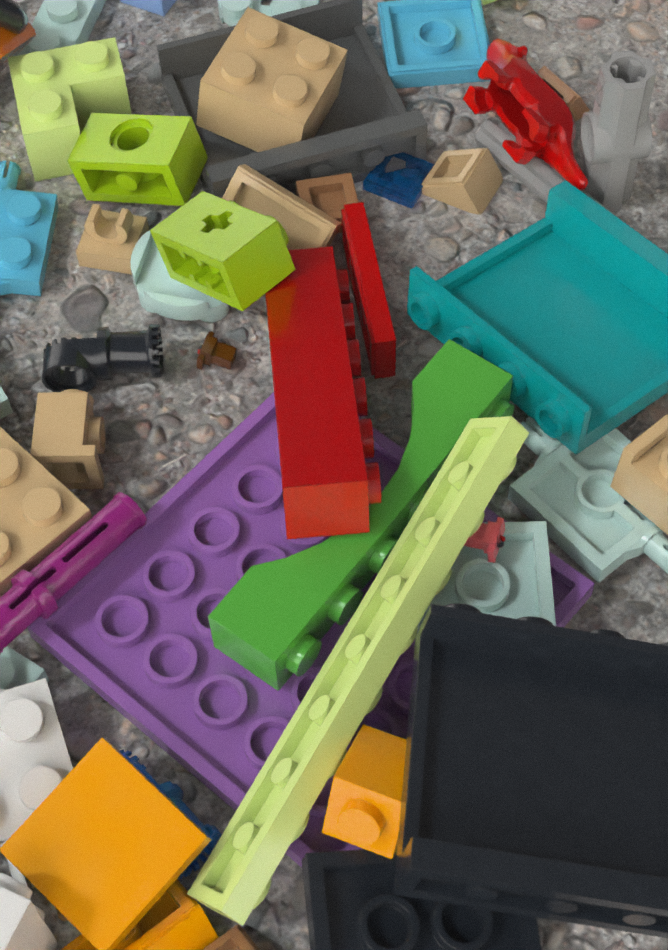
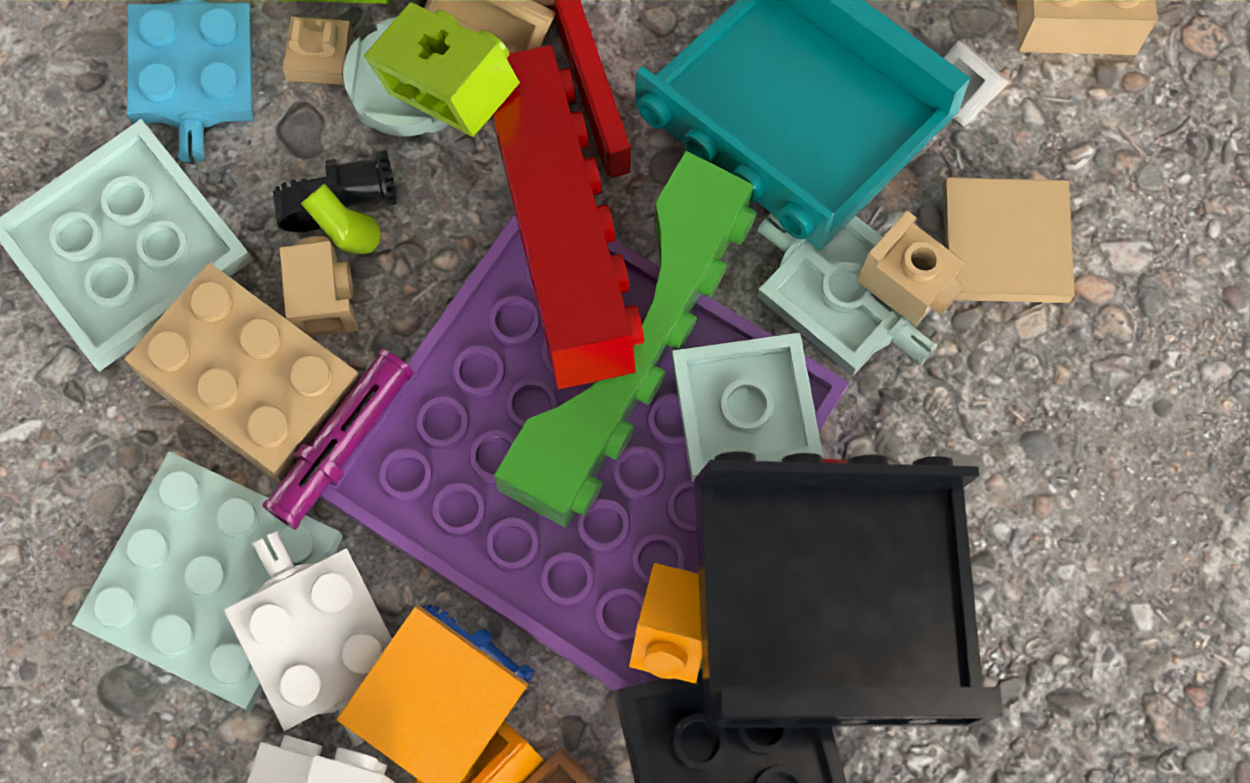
camera: 10 degrees left, 15 degrees up
yellowish green plate [187,416,529,926] -> none
reddish brown piece [196,331,237,370] -> none
coral piece [464,517,506,563] -> none
none -> lime arm [301,184,382,255]

